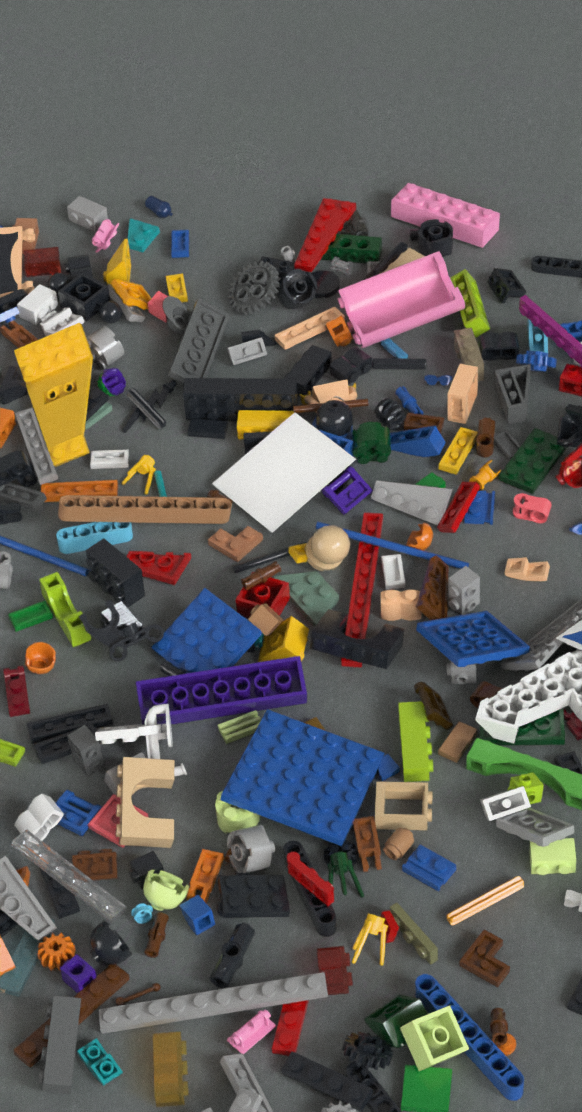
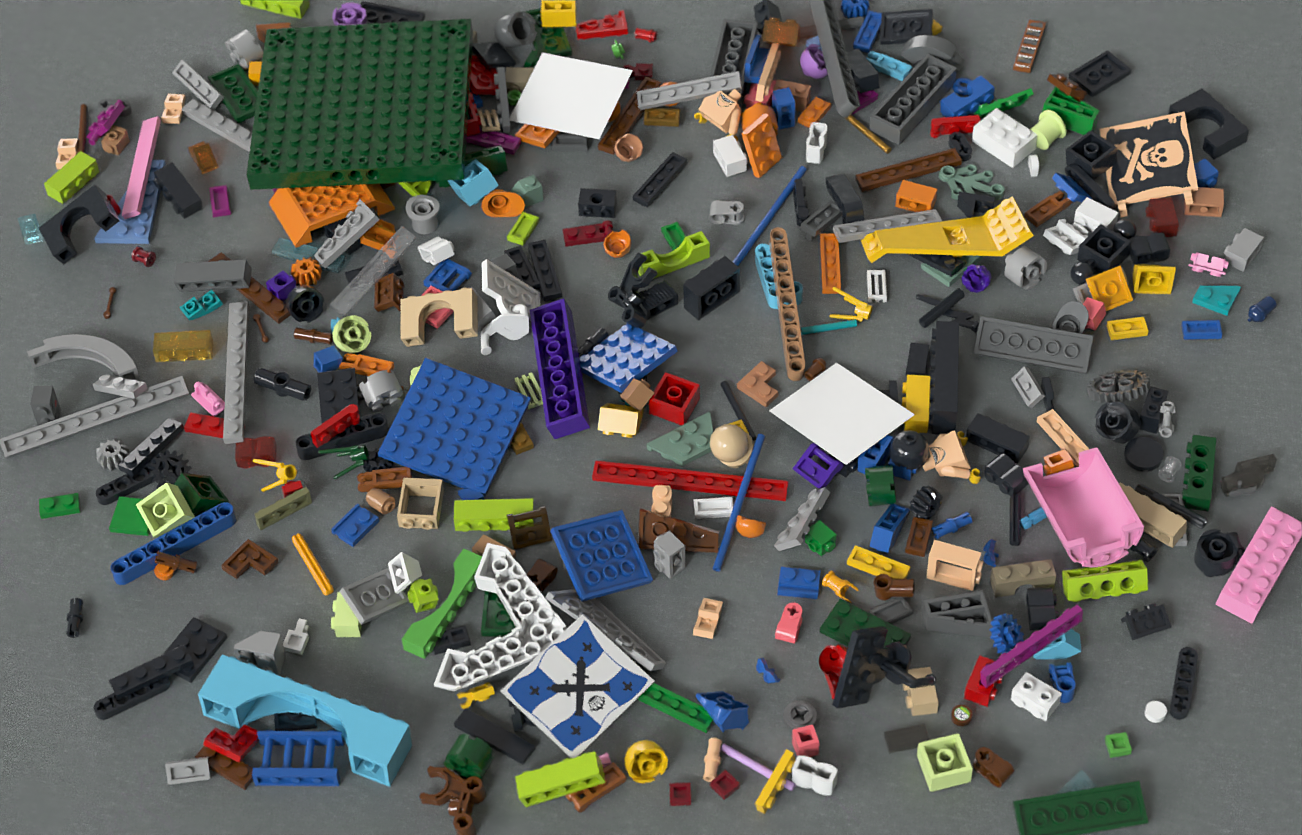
camera: 90 degrees right, 5 degrees up
red wing [126,551,191,585] -> none
black brick [129,851,164,890] -> none
reddish brown pin [241,560,282,591] -> none
reddish brown bar [293,398,369,413] -> none
red wing [294,198,356,272] -> none
black arch [310,609,405,669] -> none
red plate [437,482,480,533] -> none

